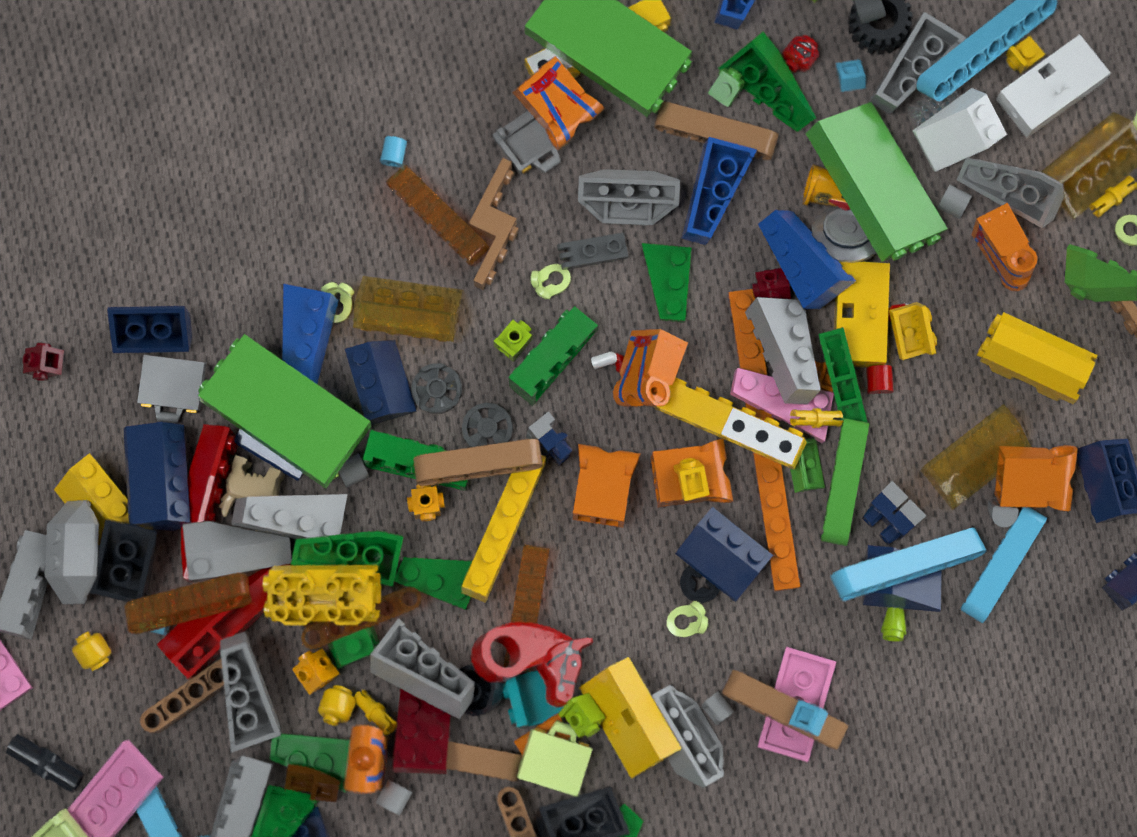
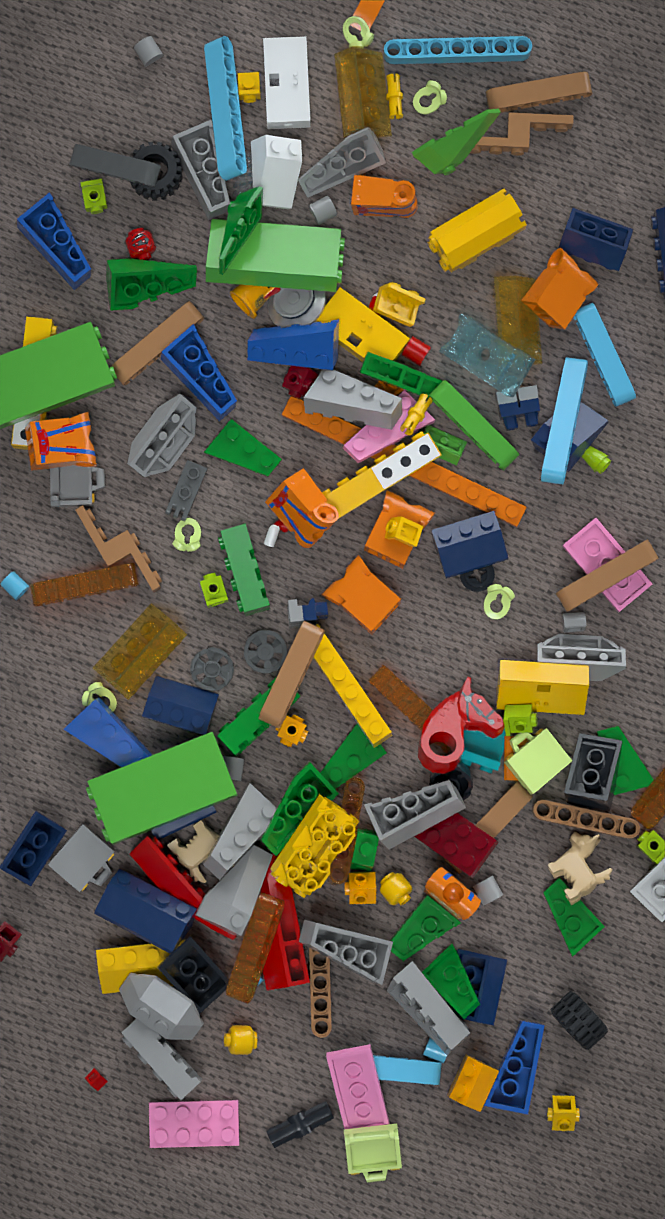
camera: 60 degrees left, 5 degrees up
reddish brown slope [284,764,340,802] -> none
yellow pin [354,689,397,735] -> none
bright green bracket [708,67,746,107] -> none
medium azure slope [789,700,828,736] -> none
medium azure slope [836,59,866,92] -> none
light grey brick [987,500,1019,527] -> none
none -> green wedge [219,186,263,275]
none -> clear light blue piece [439,314,536,397]

